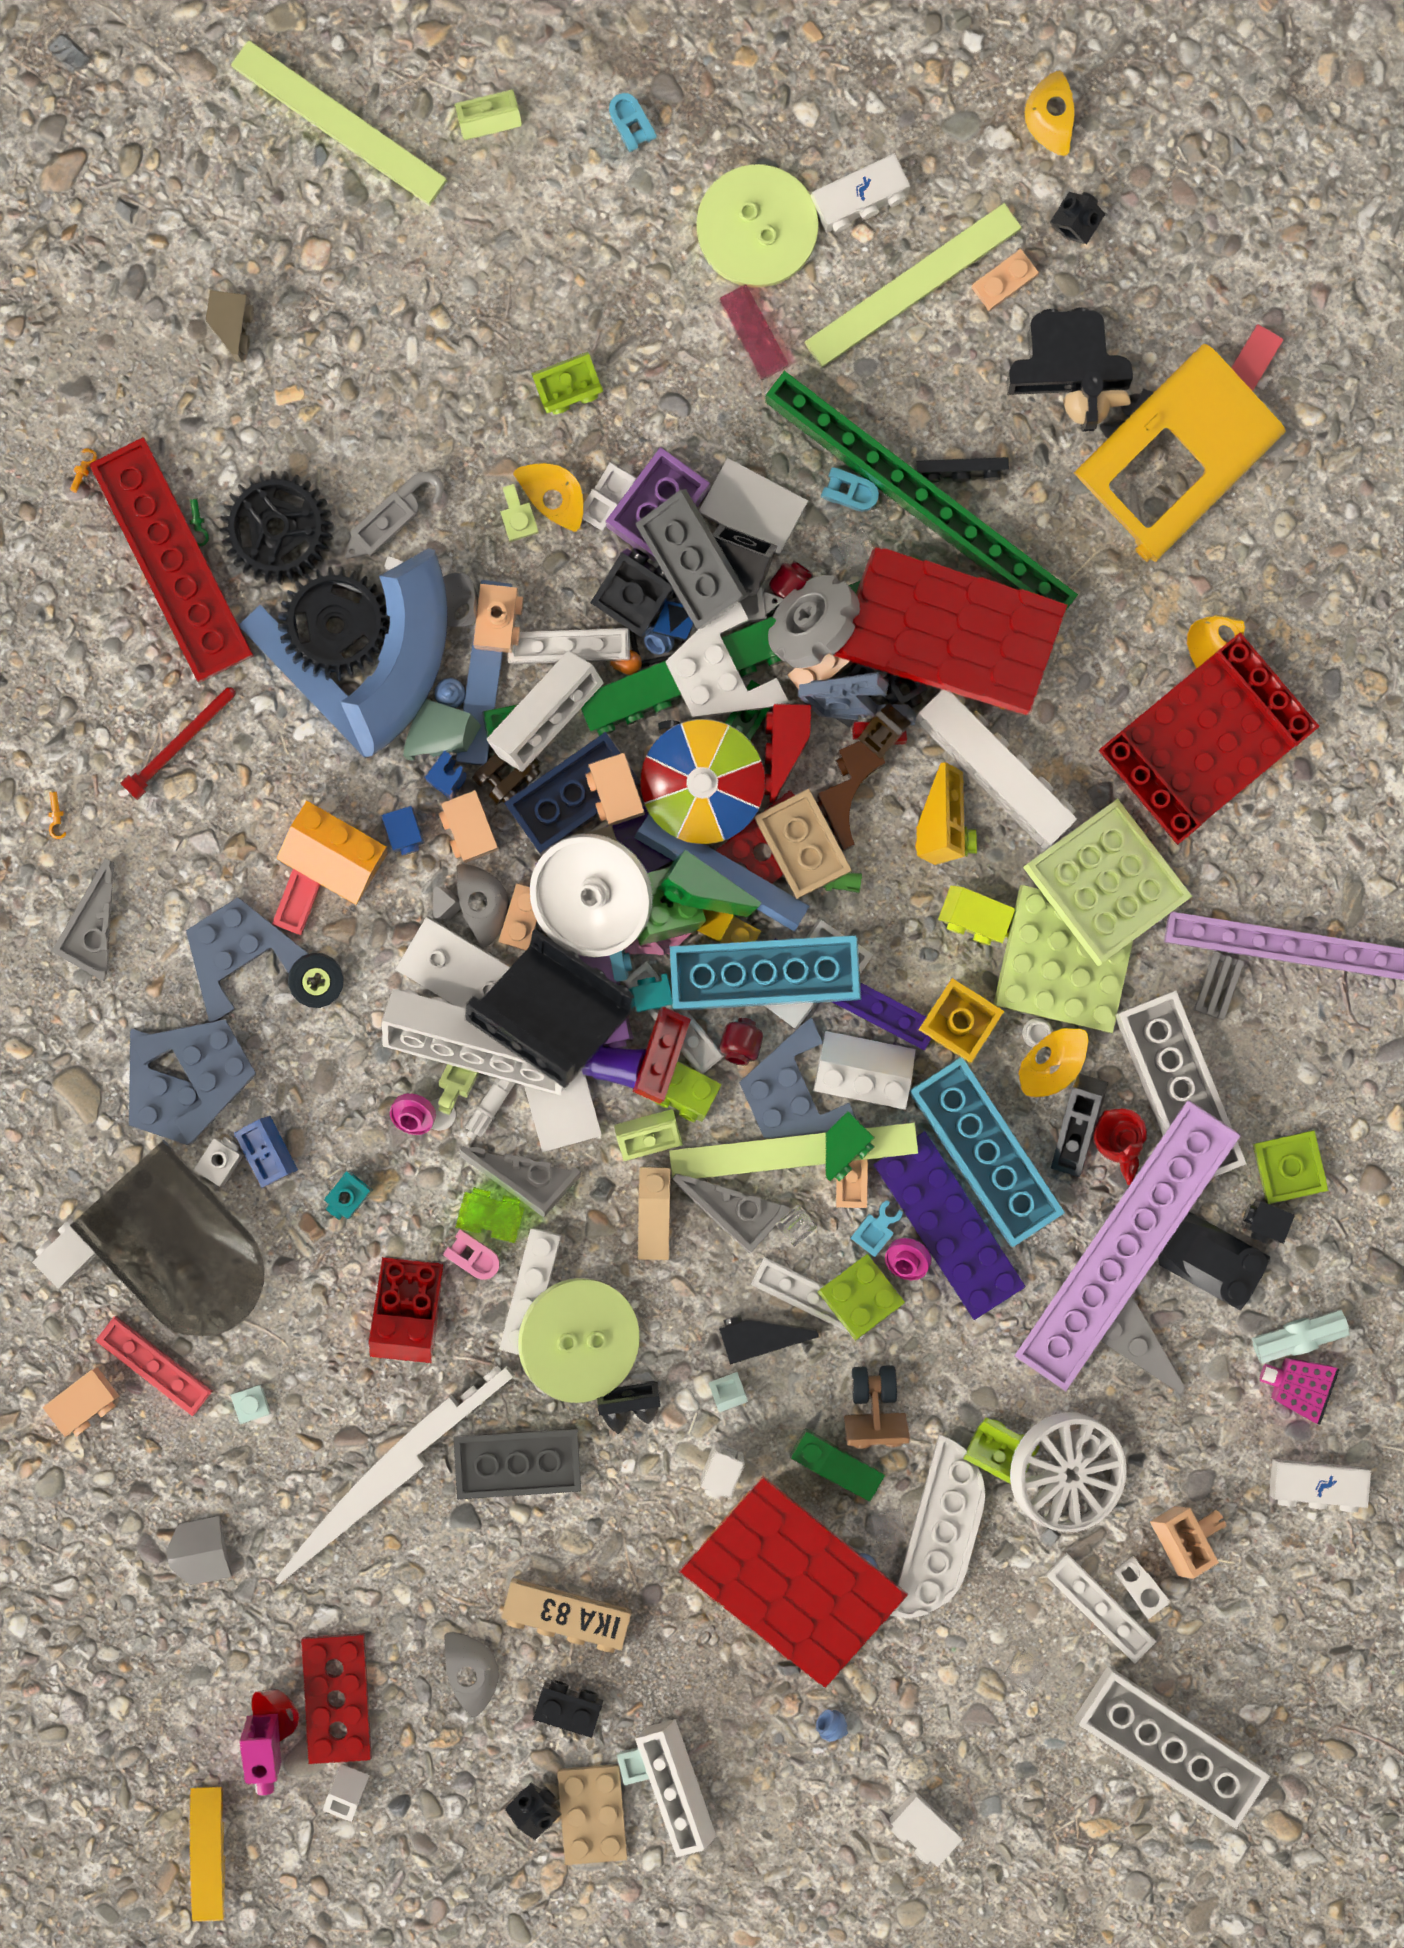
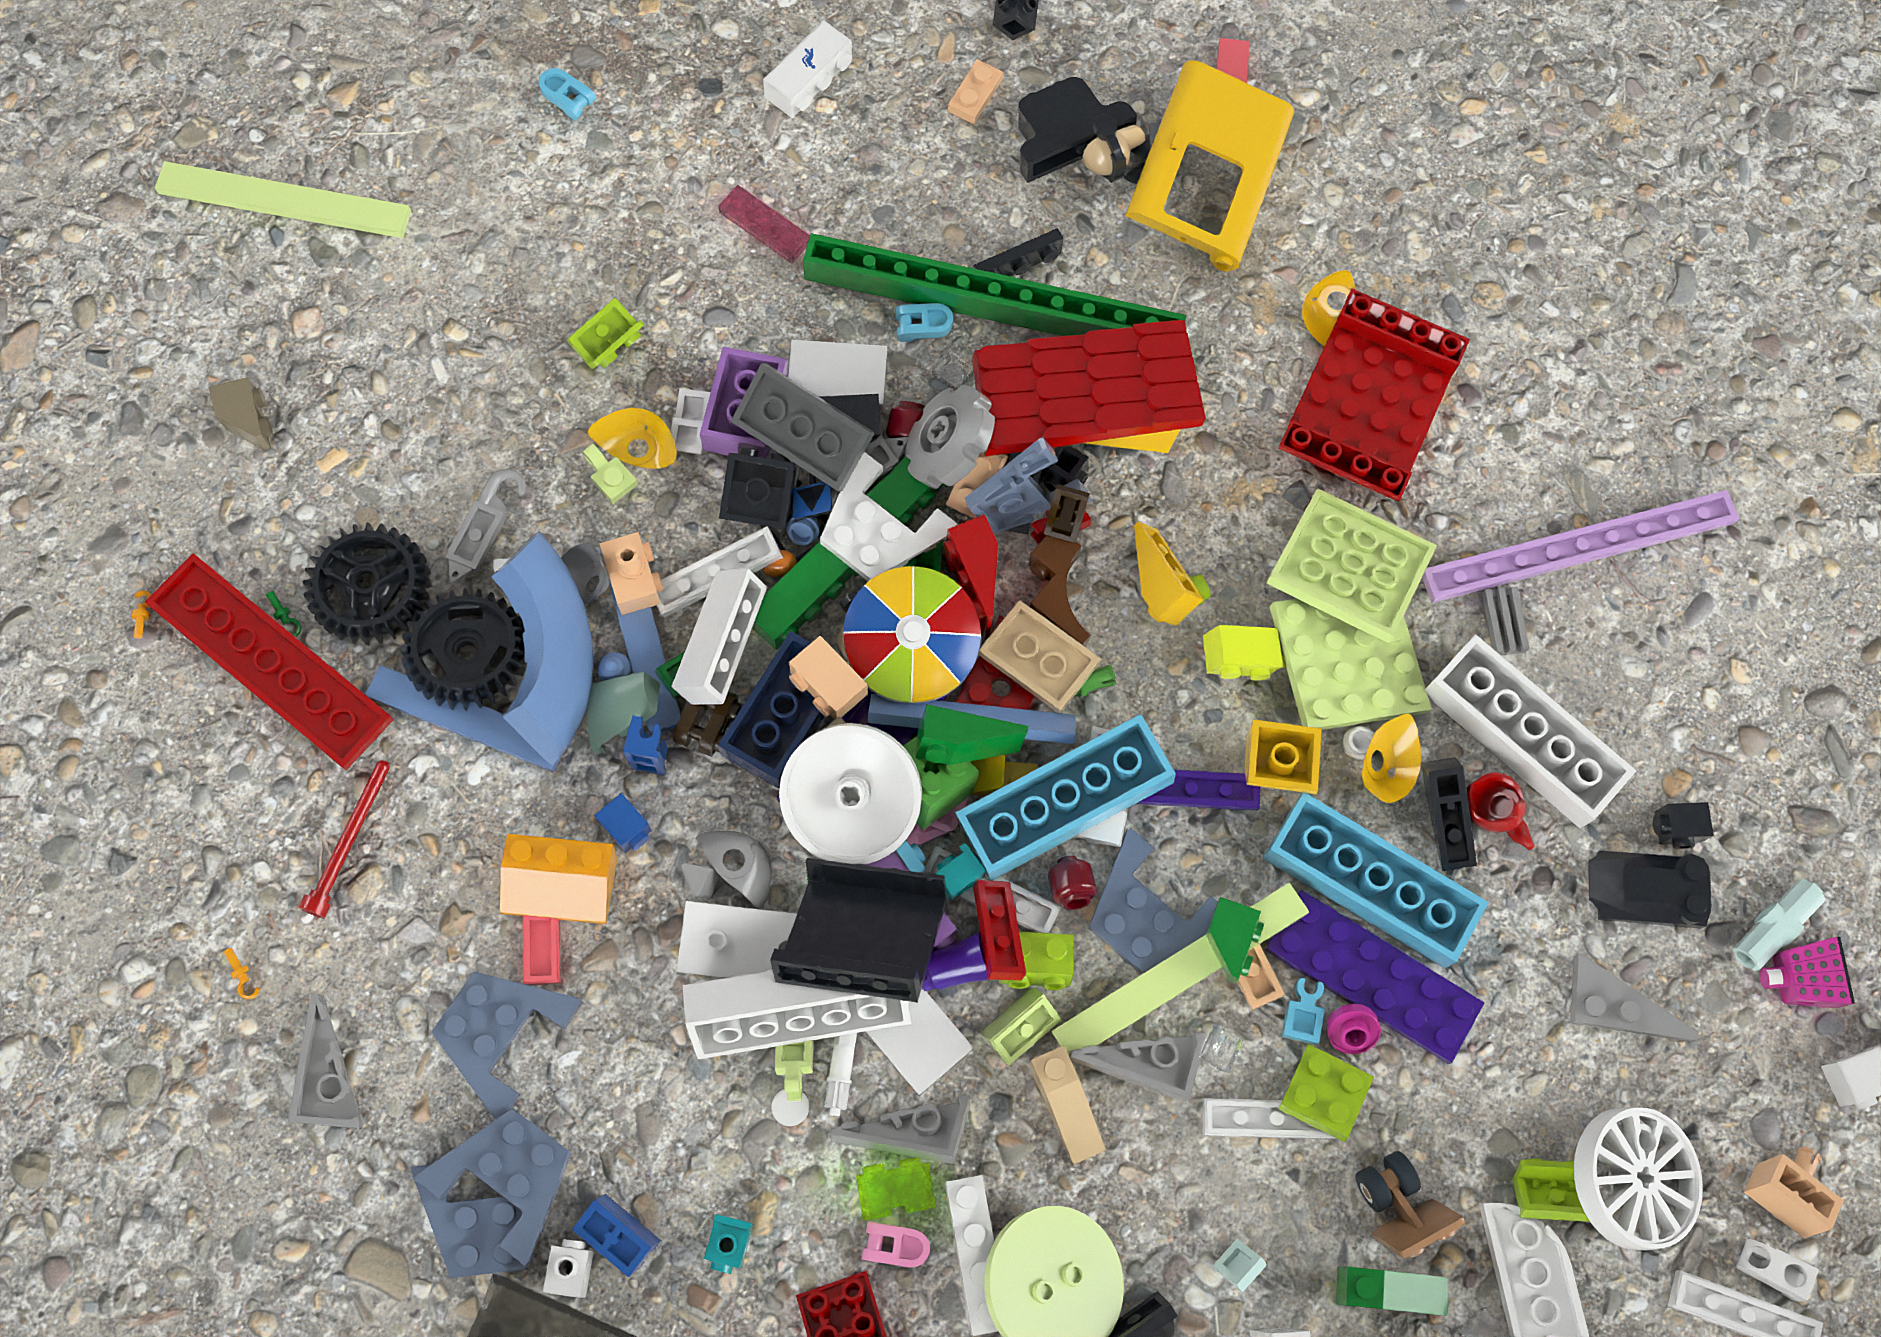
camera: 30 degrees left, 15 degrees down
black bush [288,953,344,1008] -> none
dark pink plate [390,1093,436,1135] -> none
light nougat brick [439,790,499,863] -> none
yellowish green slope [455,90,522,140] -> none
light nougat plate [498,883,538,951] -> none
yellowish green plate [696,164,818,288] -> none
black slope [719,1315,819,1365] -> none
yellowish green tile [805,203,1022,368] -> none
white slope [813,1031,916,1110] -> none
white brick [916,689,1077,850] -> none
lavender plate [1014,1100,1241,1391] -> none
lime plate [1253,1130,1329,1204] -> none

